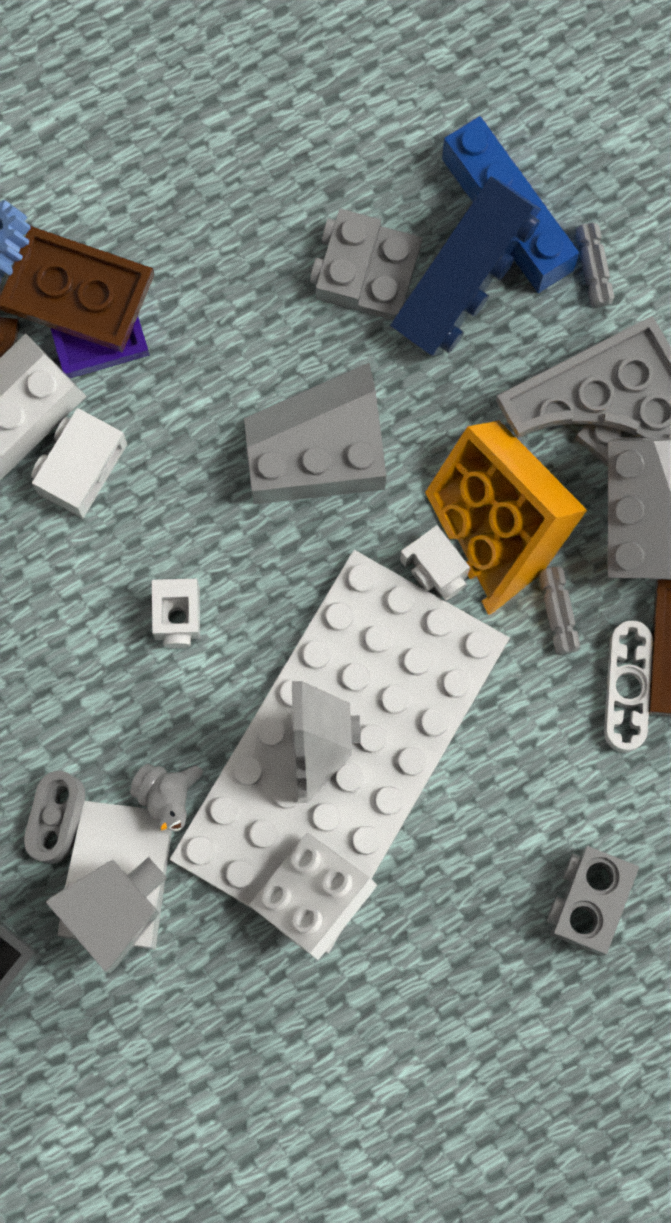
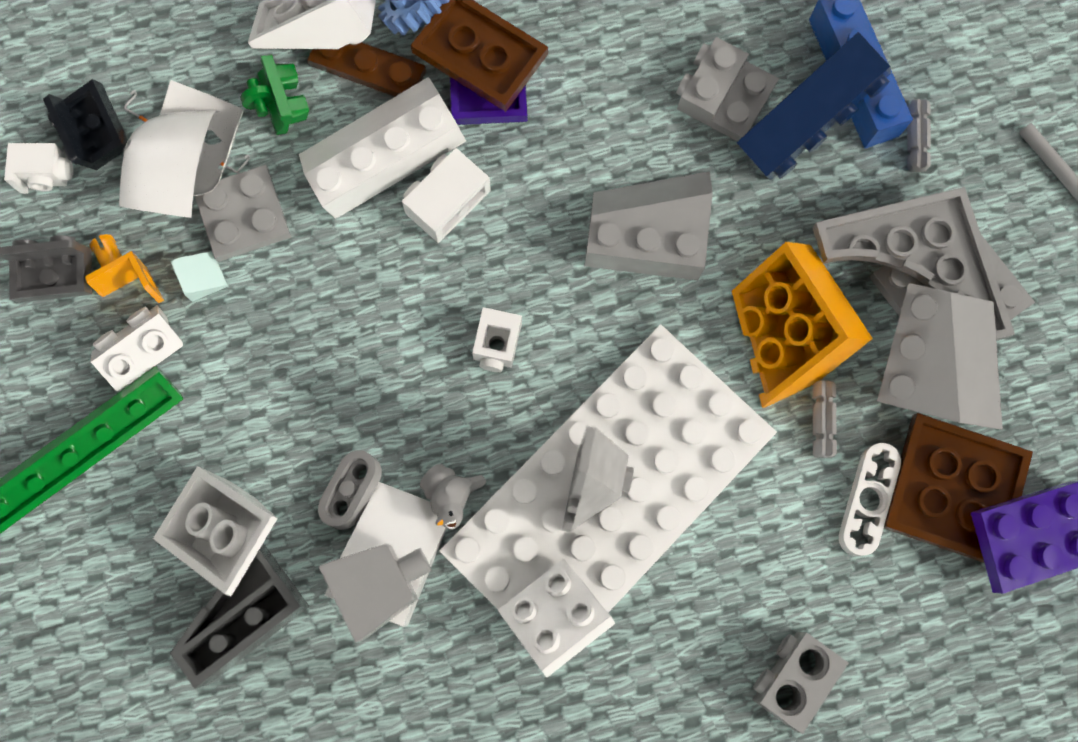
camera: 10 degrees right, 0 degrees up
white brick [400,525,470,601] -> none

